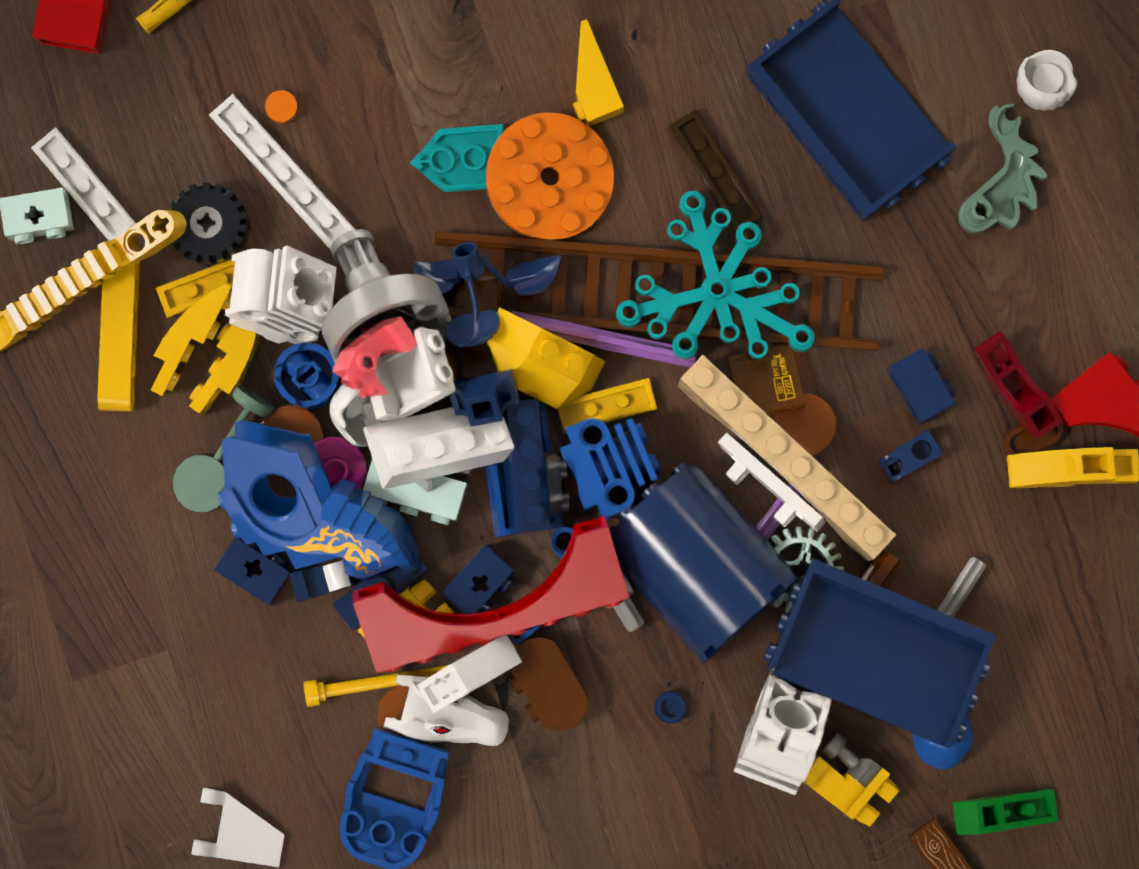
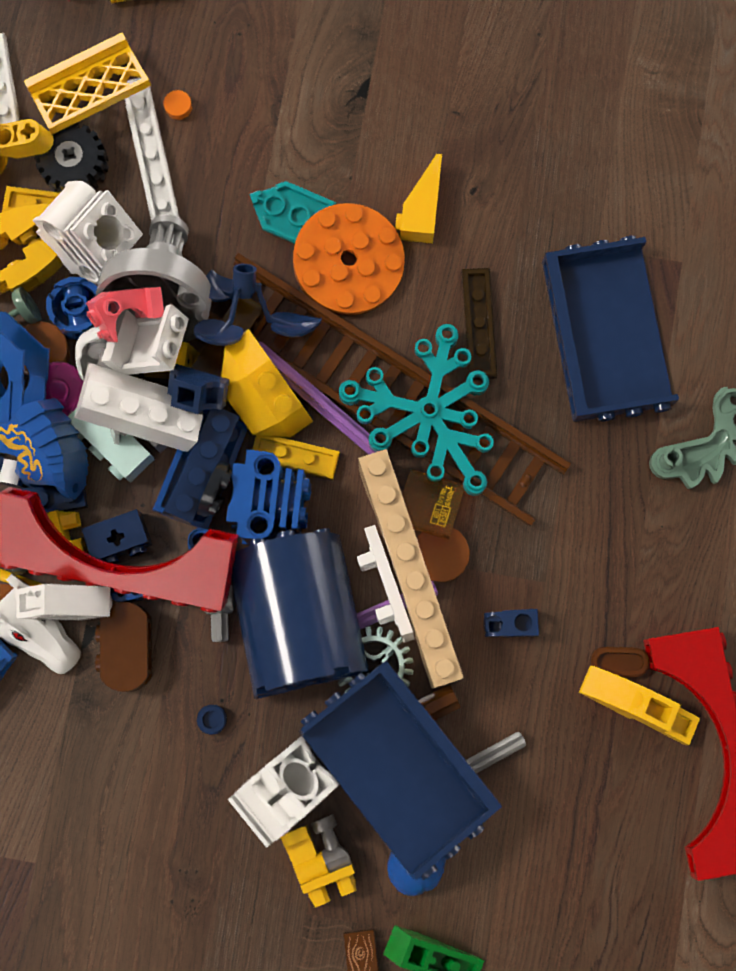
camera: 30 degrees right, 5 degrees down
dark blue brick [886,348,956,425] -> none
dark red arch [973,331,1063,440] -> none
none -> yellow fence [24,33,151,135]

